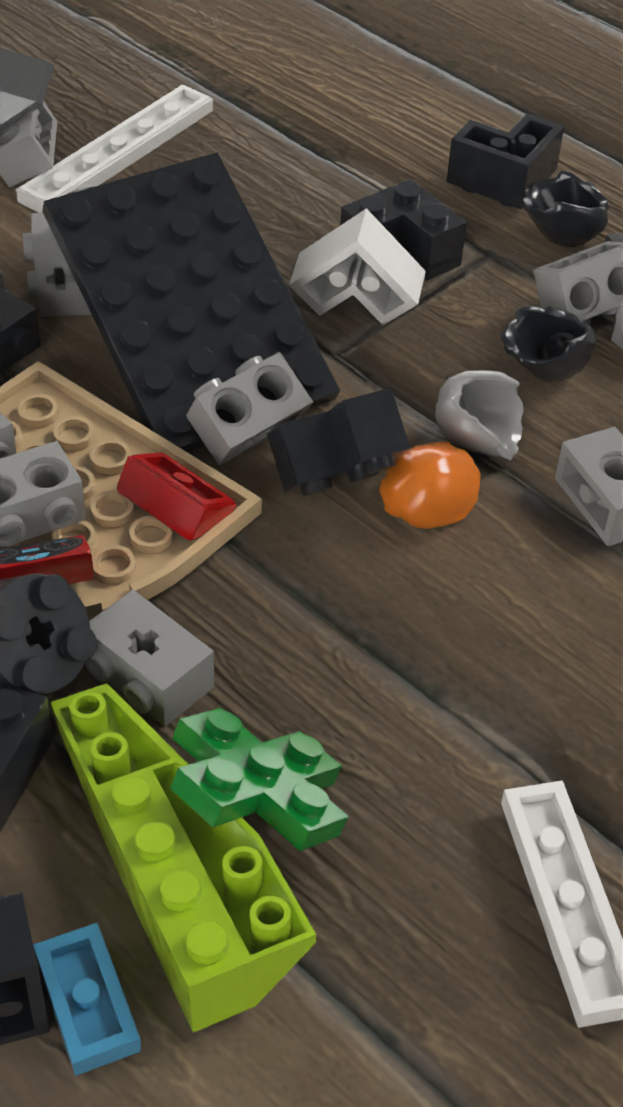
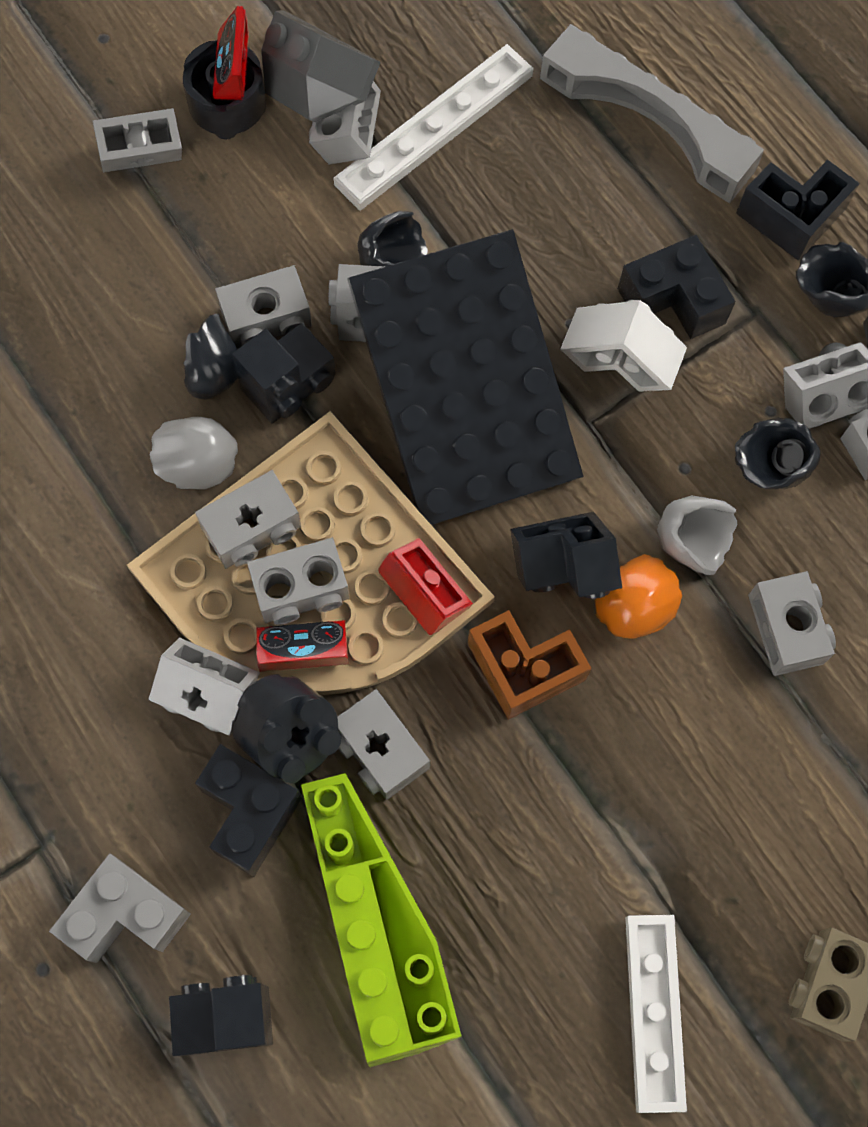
camera: 10 degrees right, 25 degrees up
dark azure plate [33,922,141,1076] -> none
green plate [170,708,349,852] -> none
light grey brick [186,352,313,466] -> none
none -> dark orange brick [467,610,591,720]
none -> light grey arch [540,24,764,204]

